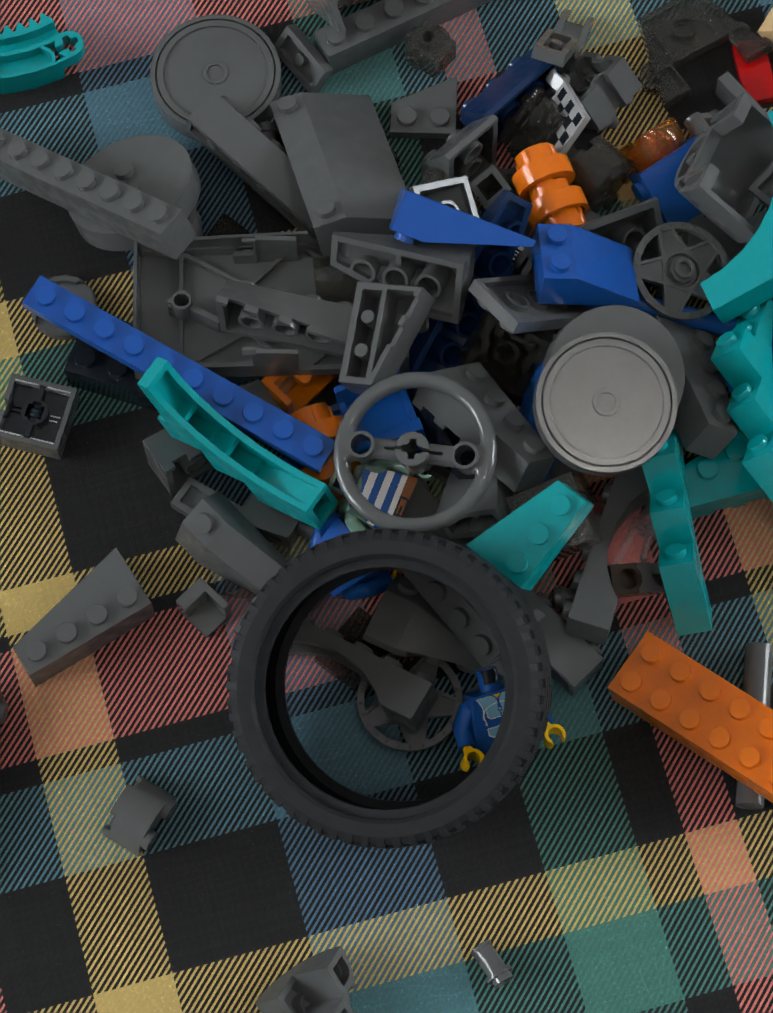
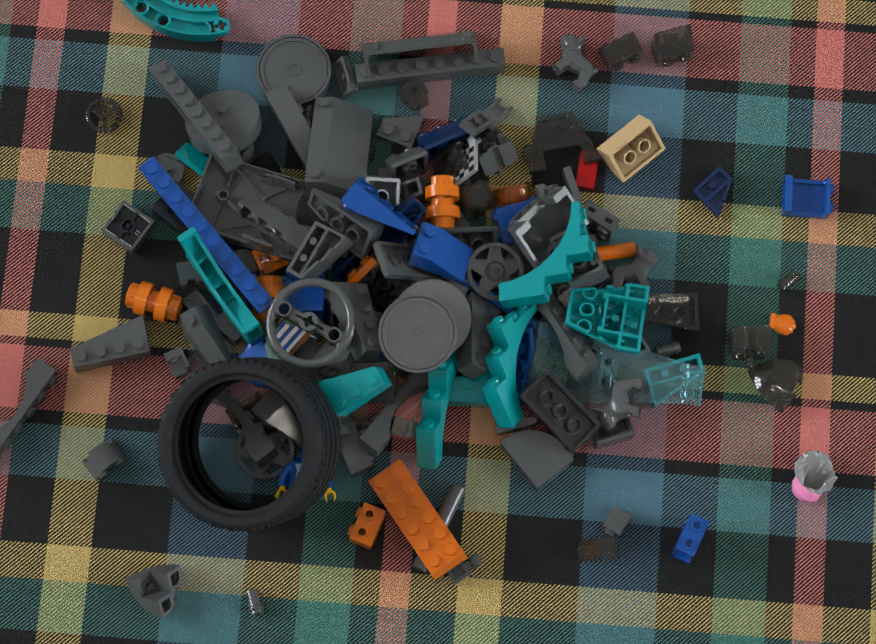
camera: 15 degrees right, 5 degrees up
none -> orange piece [125,281,184,323]
none -> teal tile [175,142,208,176]
none -> orange plate [346,252,378,283]
none -> orange brick [347,502,386,550]

